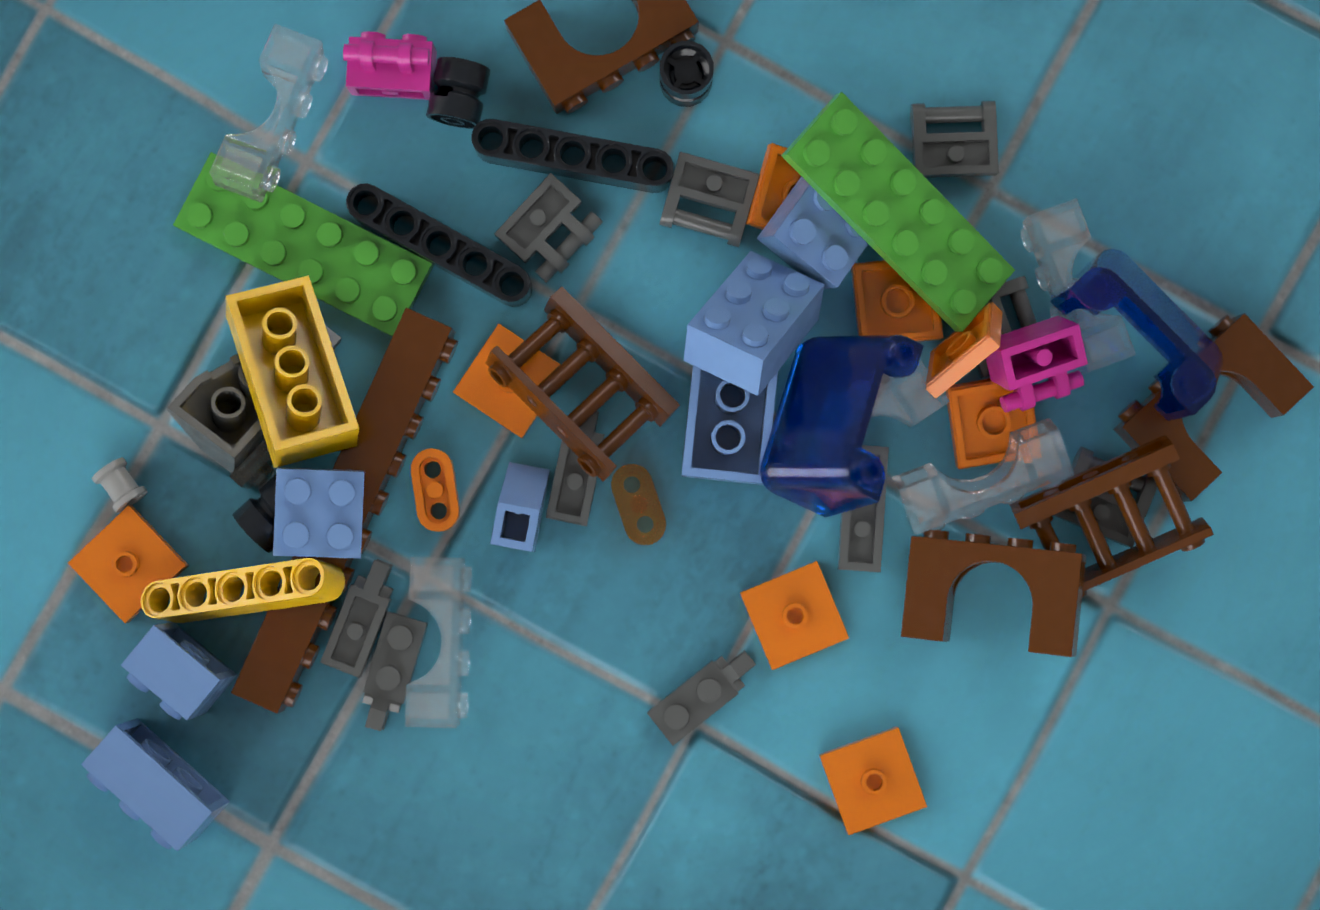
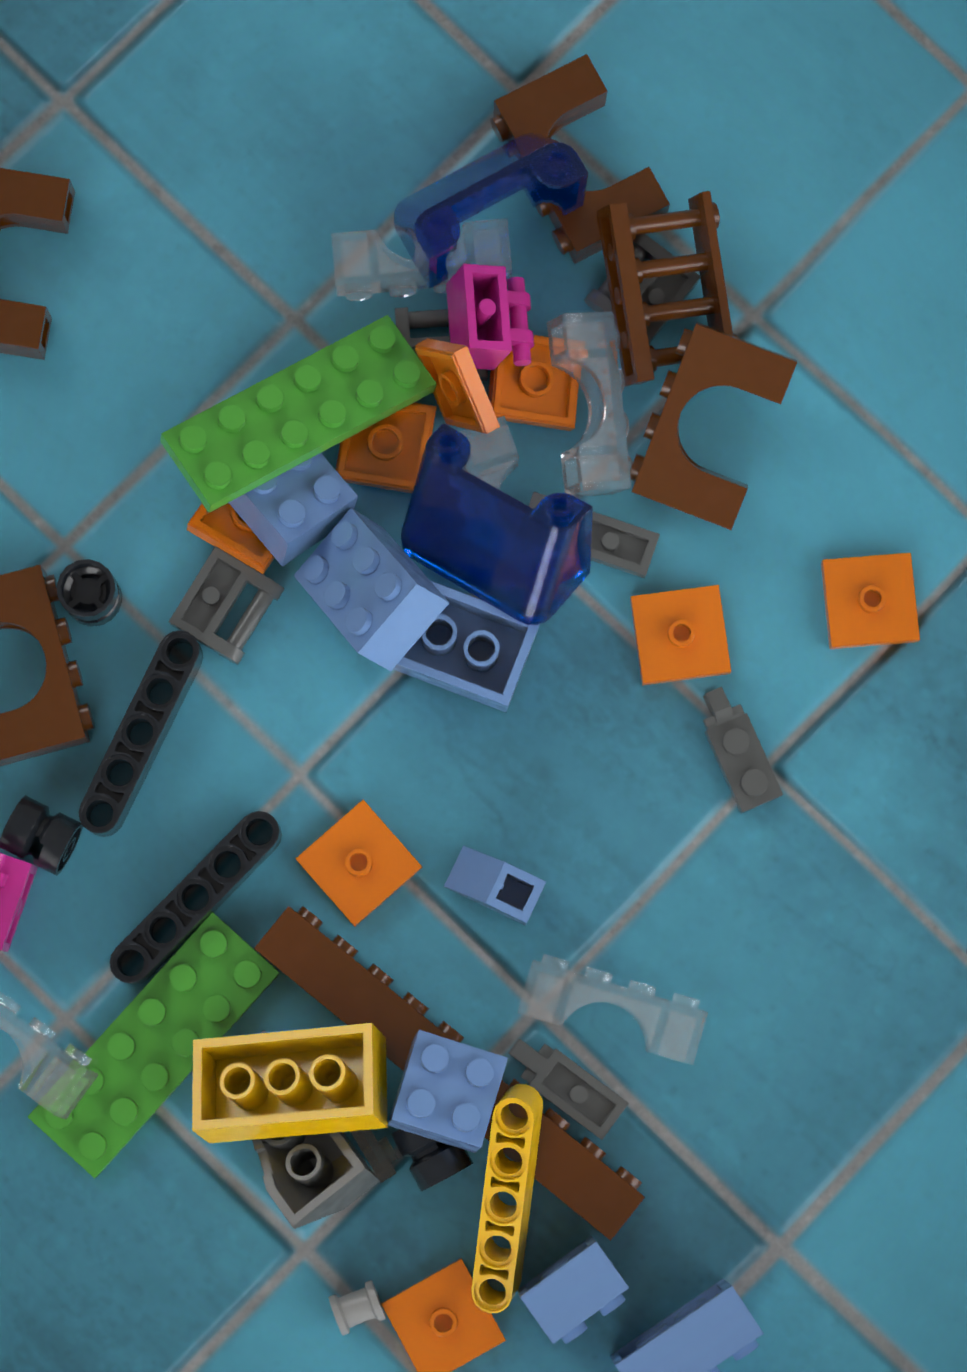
camera: 80 degrees left, 5 degrees down
dark grey hinge [362,611,428,731] -> none
orange plate [411,448,460,532] -> none
reddish brown fence [486,286,680,482] -> none
dark grey plate [494,173,603,283] -> none
dark grey hinge [546,411,605,527] -> none
clear orange plate [611,464,666,545] -> none
dark grey plate [910,101,999,178] -> none

